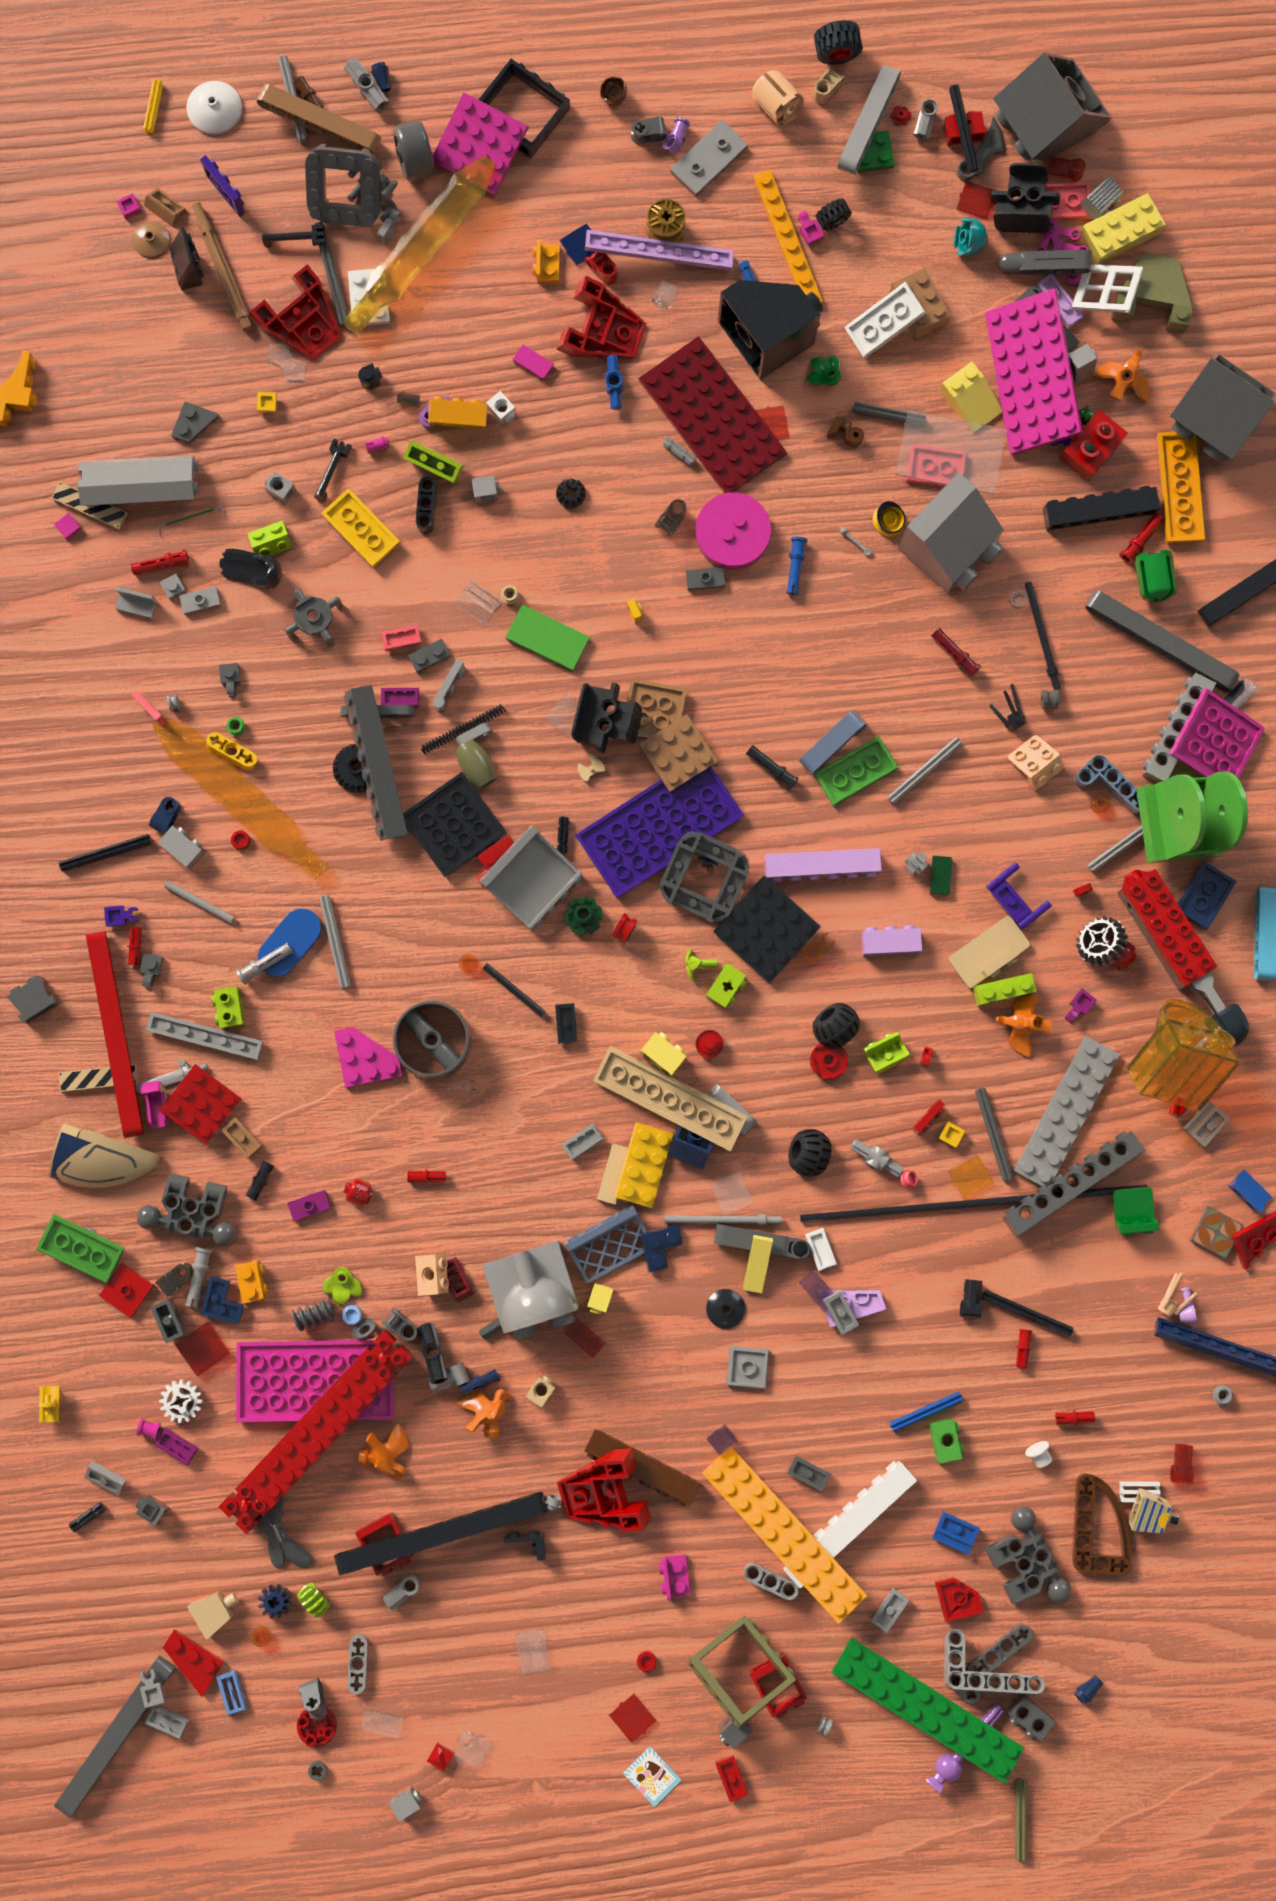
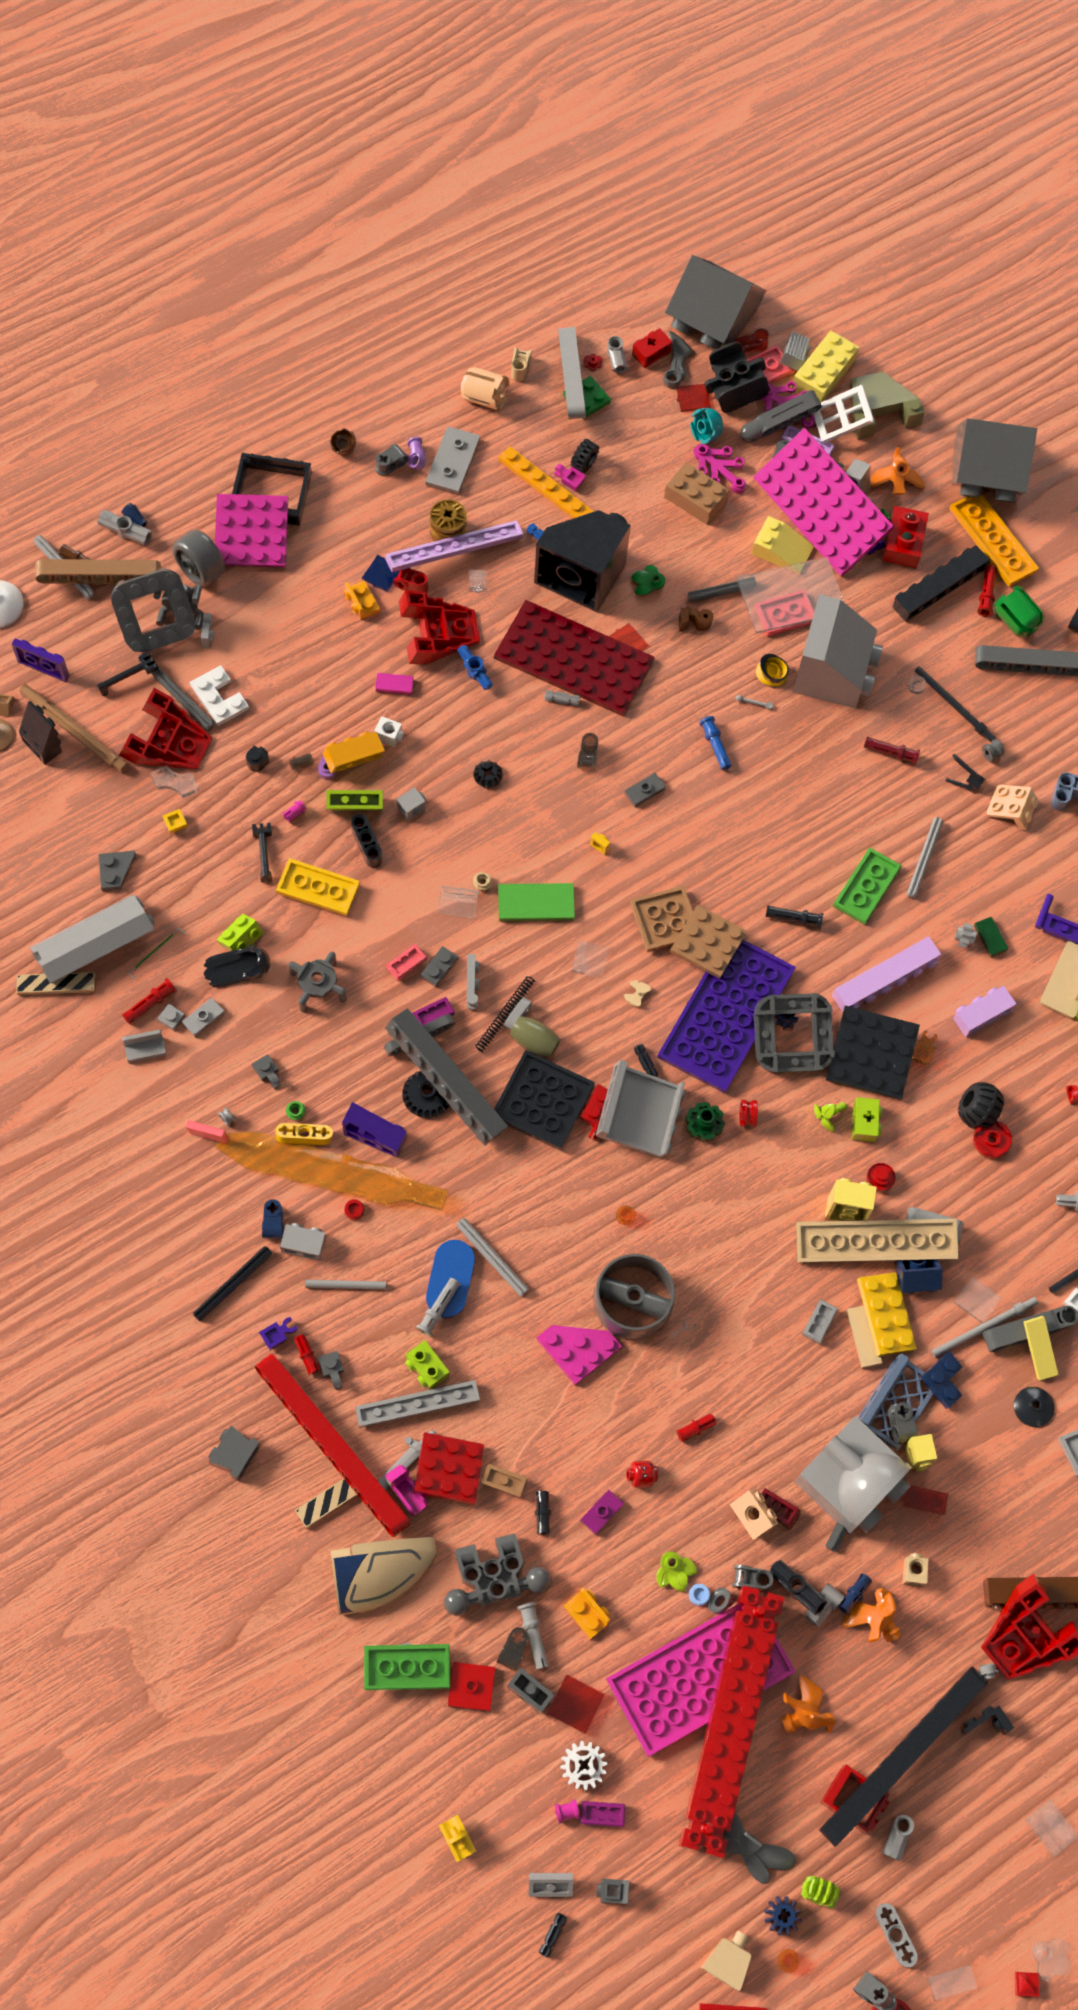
camera: 30 degrees left, 15 degrees down
dark pink tile [54,513,81,540] -> none
dark blue plate [200,1276,244,1324] -> none
light grey brick [265,472,296,504] -> none
dark grey piece [291,1297,335,1332] -> none
clear yellow plate [342,155,496,336] -> none
black bar [482,963,546,1017] -> none
black plate [555,1003,577,1044] -> none
black piece [571,682,642,754] -> none
dark pink brick [695,493,771,570] -> none
black wheel [788,1129,832,1177] -> none
sand blue beam [799,710,868,775] -> none
black wheel [814,20,863,65] -> none
white tile [844,282,926,359] -> none
lime bracket [864,1032,911,1075] -> none
black axle [949,84,979,173] -> none
none -> dark purple wedge [342,1102,407,1158]
none -> dark pink plant [693,444,746,494]
none -> dark grey piece [888,1402,918,1444]

